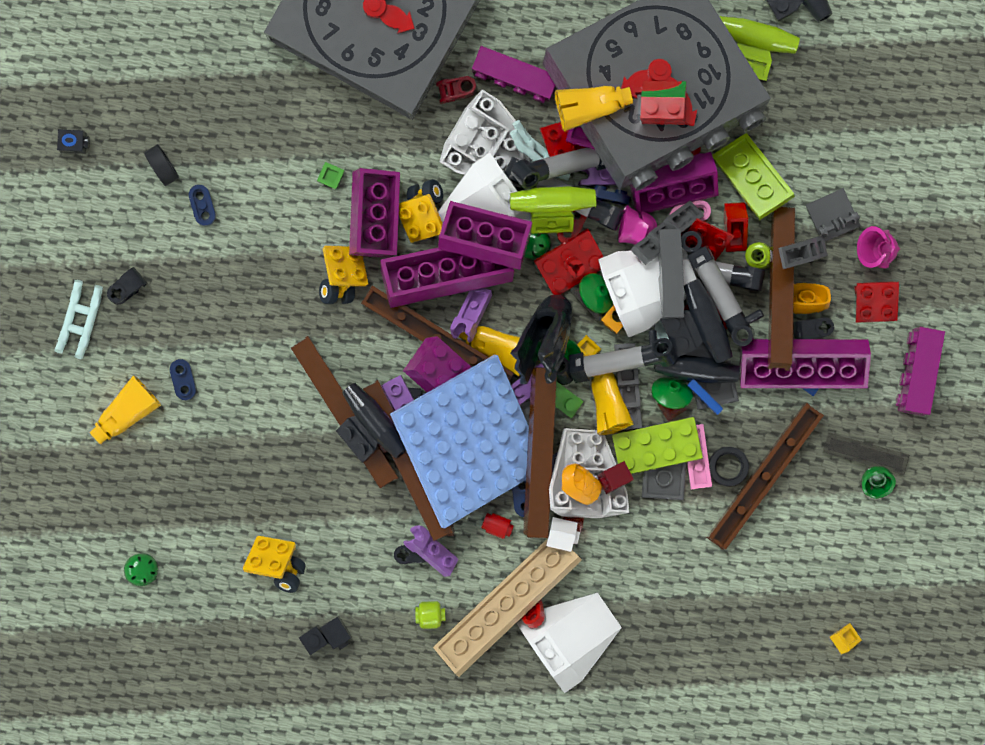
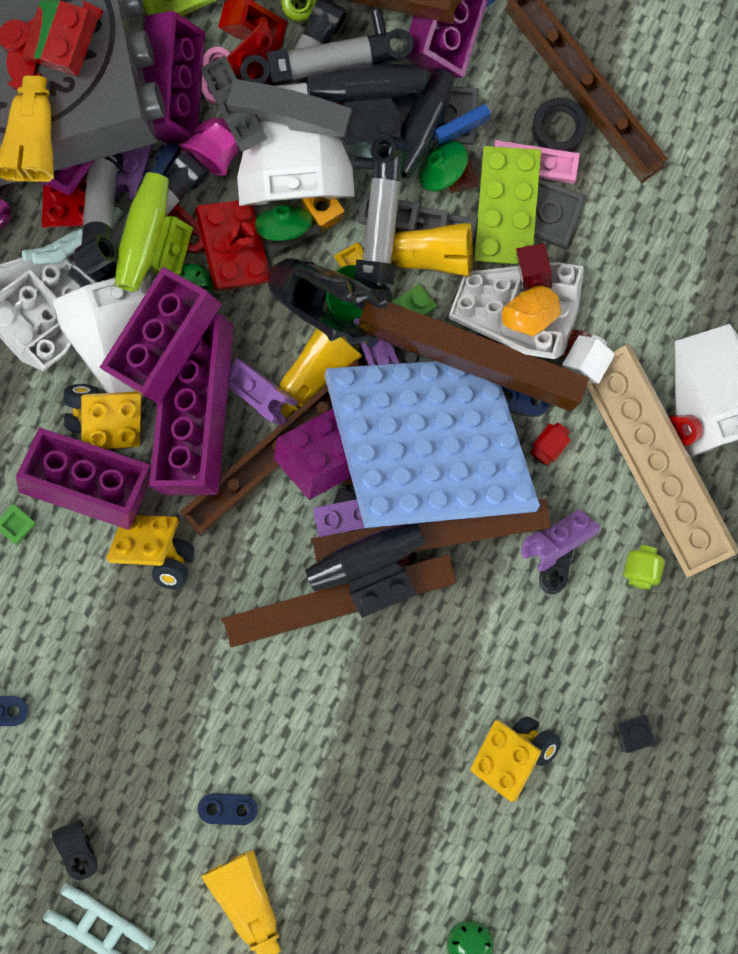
camera: 80 degrees left, 5 degrees down
black brick [320,616,352,650] -> none

